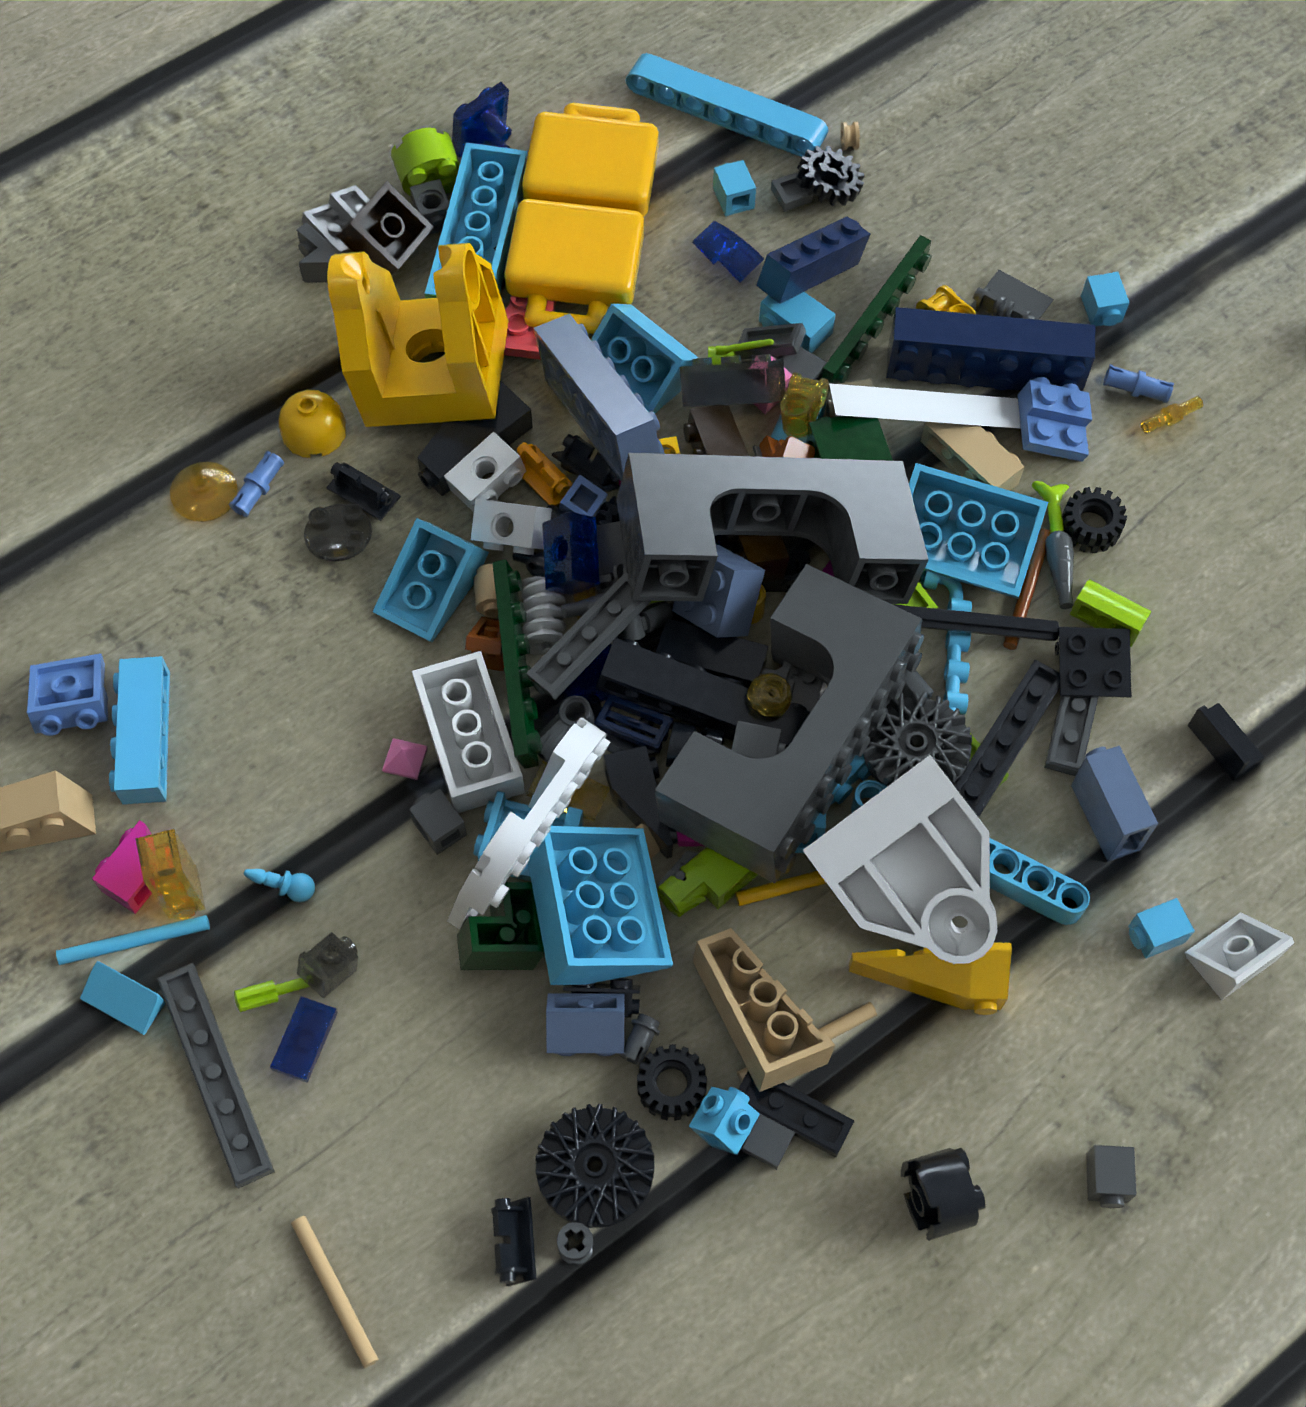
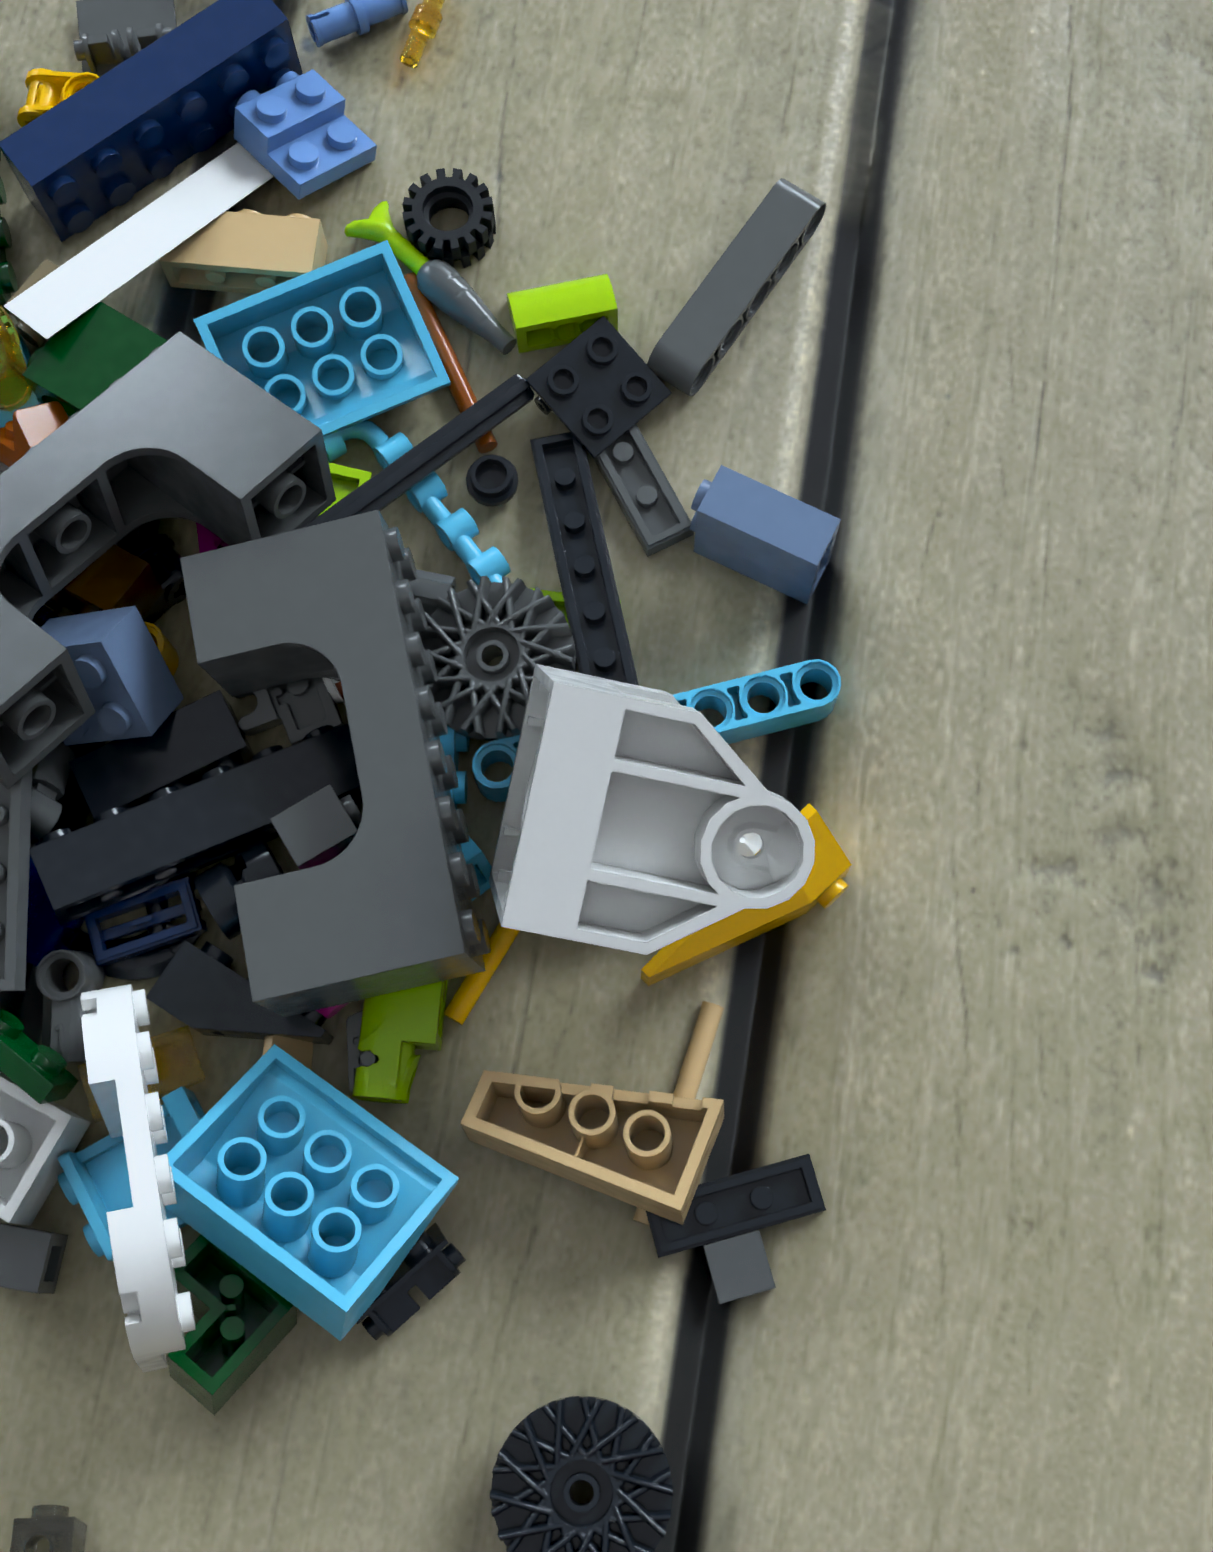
camera: 40 degrees left, 10 degrees up
sand blue brick [546,993,625,1056] -> none
dark grey pin [619,1013,660,1066] -> none
black tyre [637,1044,707,1121] -> none
medium azure brick [688,1086,760,1155] -> none
clear yellow plate [747,673,793,716] -> none
black brick [901,1148,986,1241] -> none
dark grey brick [1086,1145,1136,1208] -> none
medium azure brick [1128,898,1195,958] -> none
white slope [1185,912,1294,1000] -> none
black panel [1188,703,1265,780] -> none
none -> black plate [466,454,519,506]
none -> dark grey beam [647,178,826,397]

